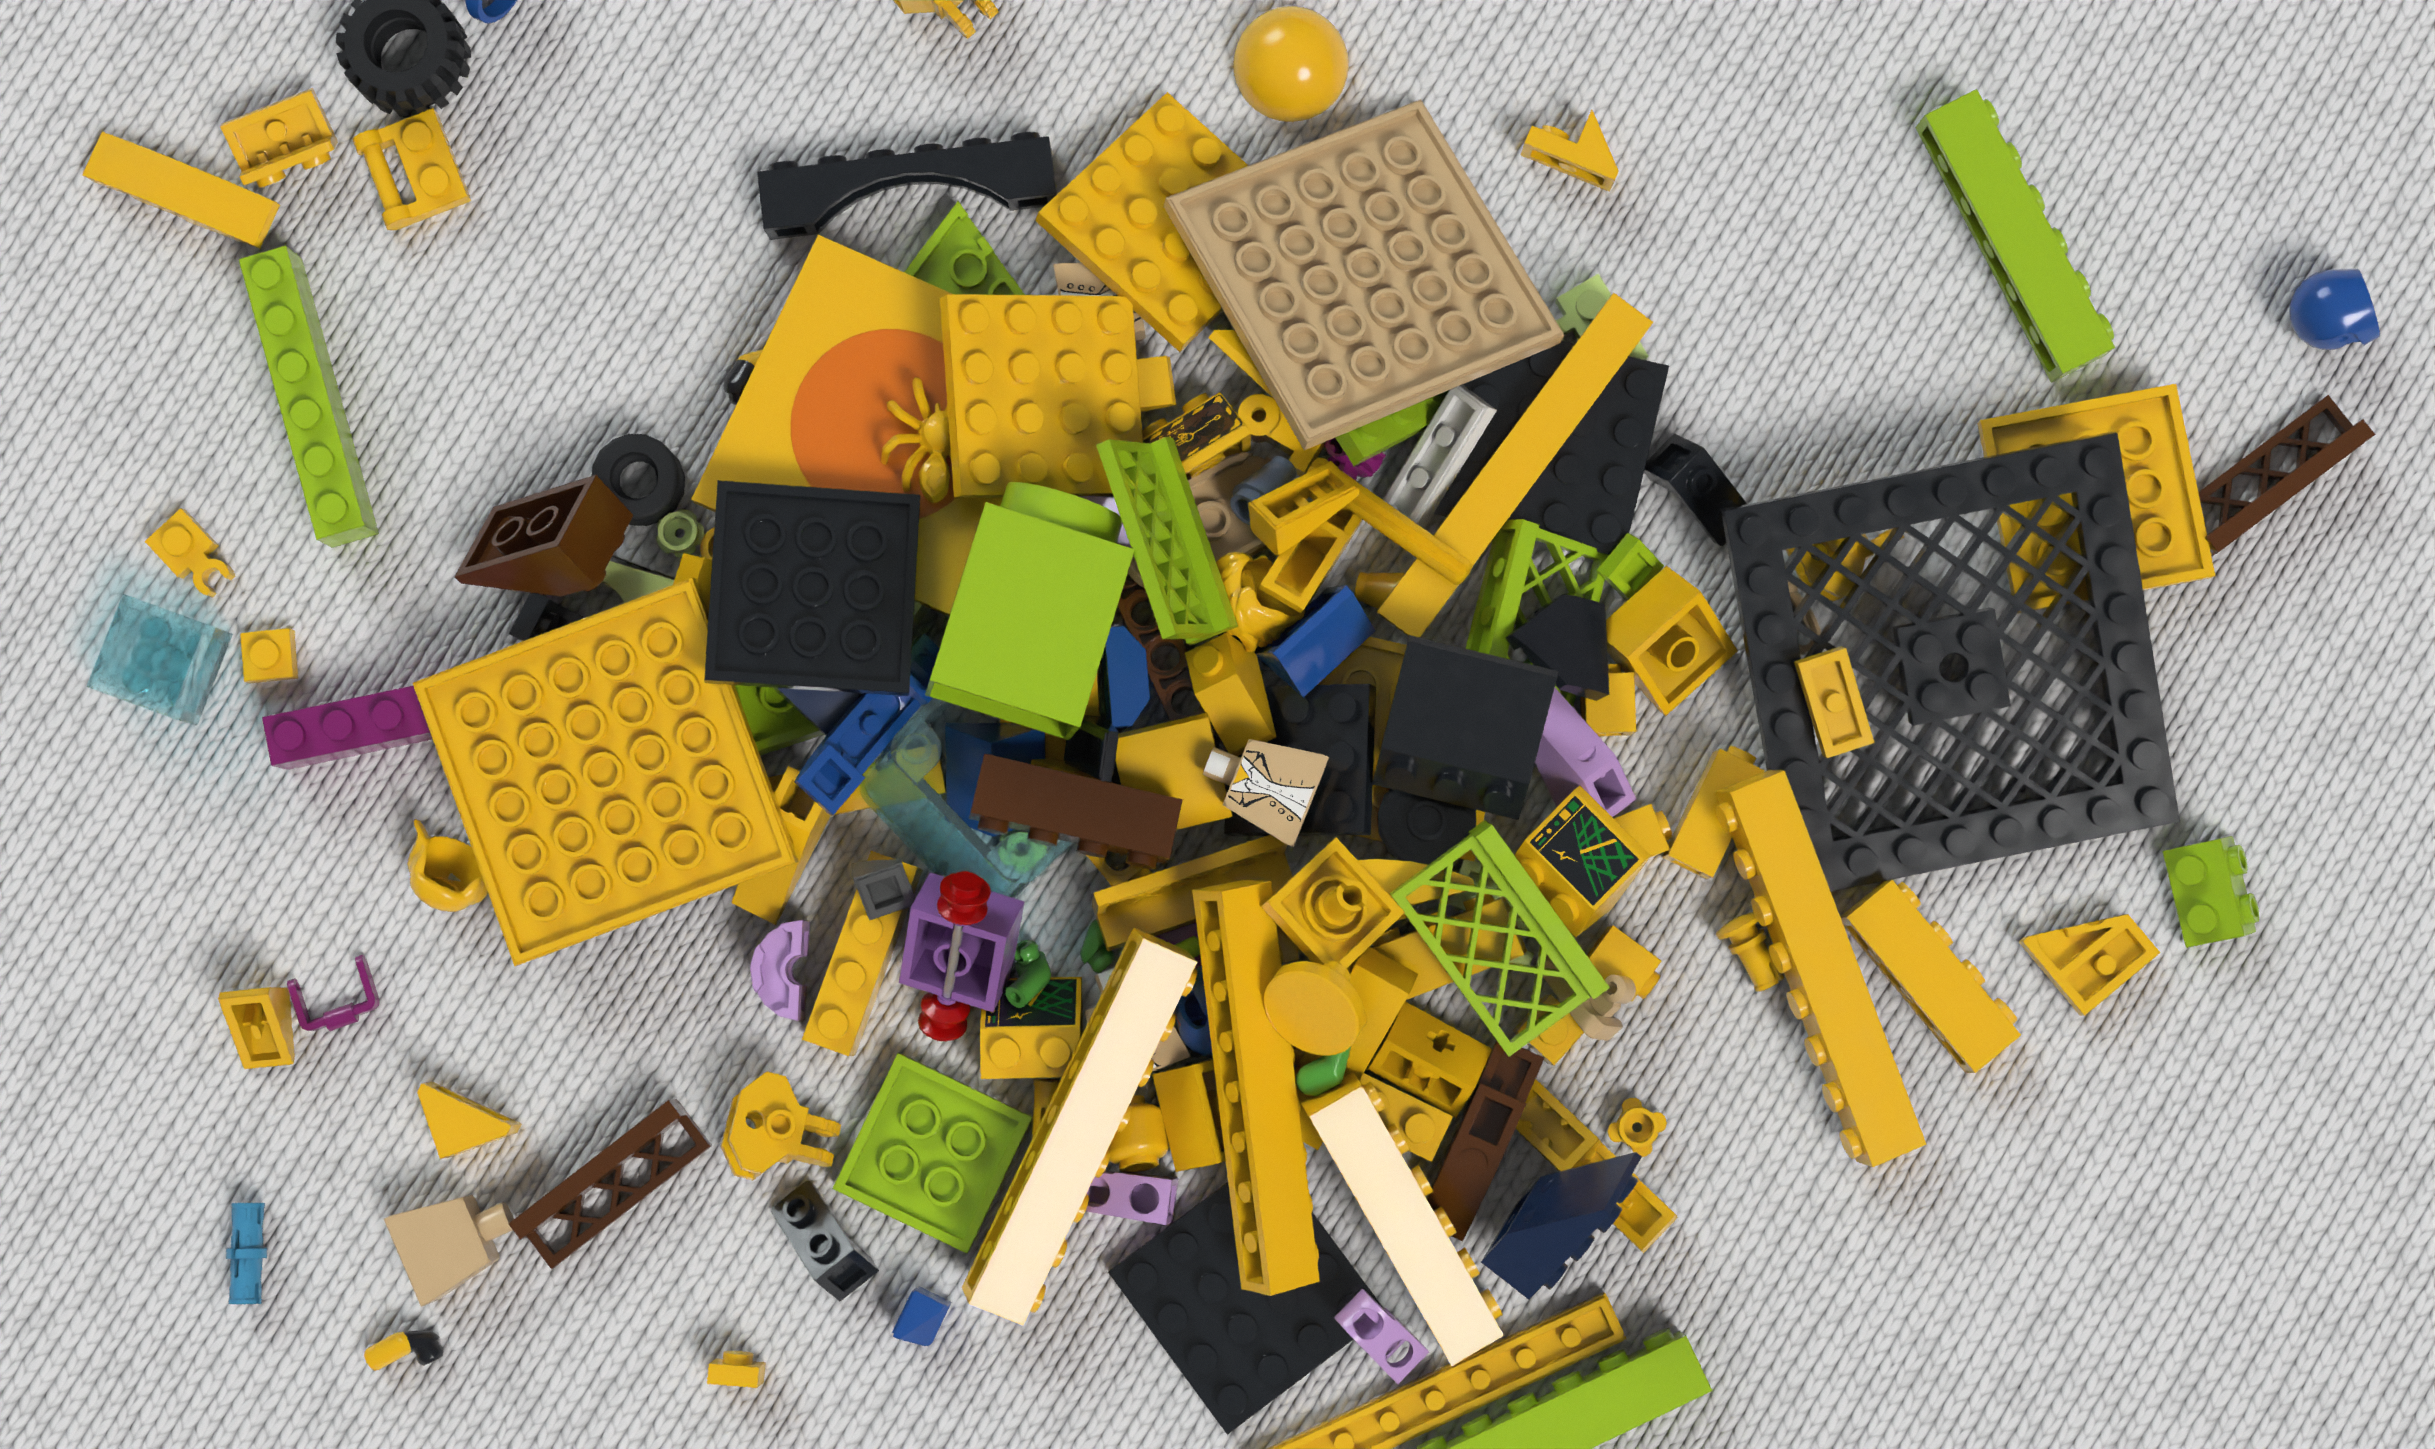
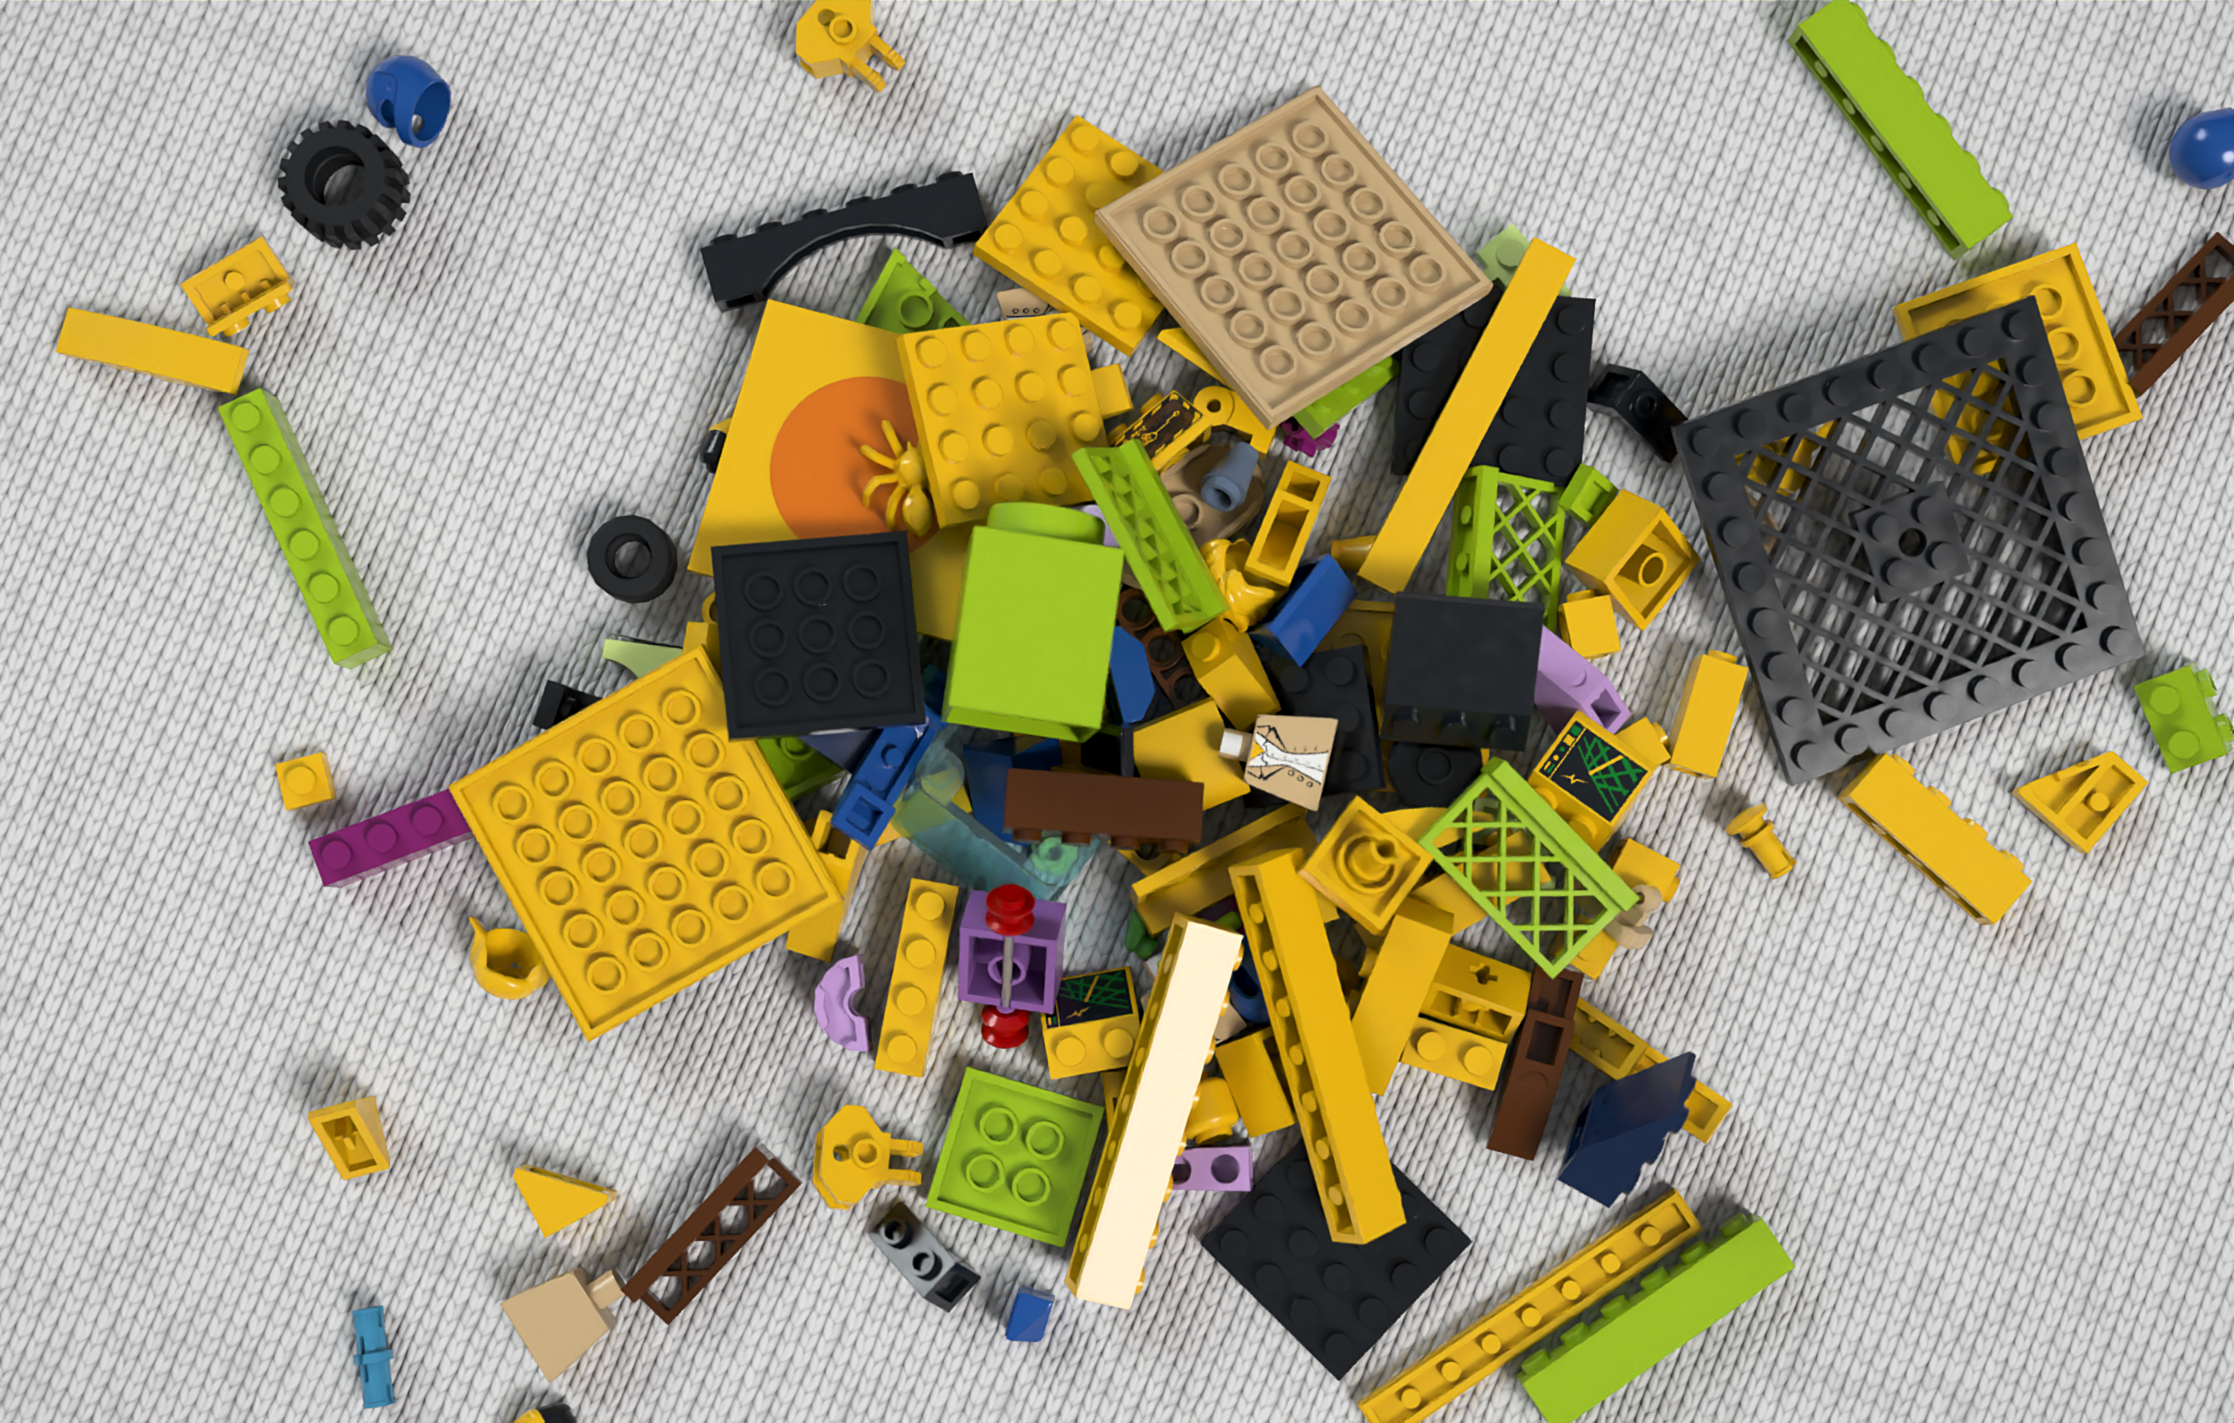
camera: 10 degrees left, 0 degrees up
clear light blue brick [86,594,233,725] -> none
yellow plate [144,508,236,598] -> none
magenta piece [287,955,380,1031] -> none
yellow plate [352,108,472,230] -> none
reddish brown slope [454,475,633,597] -> none
yellowish green plate [656,509,705,558] -> none
yellow plate [707,1351,766,1388] -> none
dark grey slope [851,859,916,921] -> none
bright green arm [1005,940,1051,1008] -> none
yellow piece [1233,6,1349,122] -> none
yellow slope [1248,461,1360,556] -> none
yellow tile [1264,961,1367,1056] -> none
bright green arm [1296,1047,1351,1096] -> none
brick [1300,1072,1504,1366] -> none
yellow axle [1306,457,1473,585] -> none
lavender leg [1334,1288,1429,1384] -> none
white tile [1383,385,1497,528] -> none
black slope [1505,594,1609,701] -> none
yellow slope [1520,109,1619,192] -> none
yellow plate [1607,1098,1667,1157] -> none
yellow brick [1715,770,1927,1167] -> none
yellow plate [1794,646,1875,758] -> none

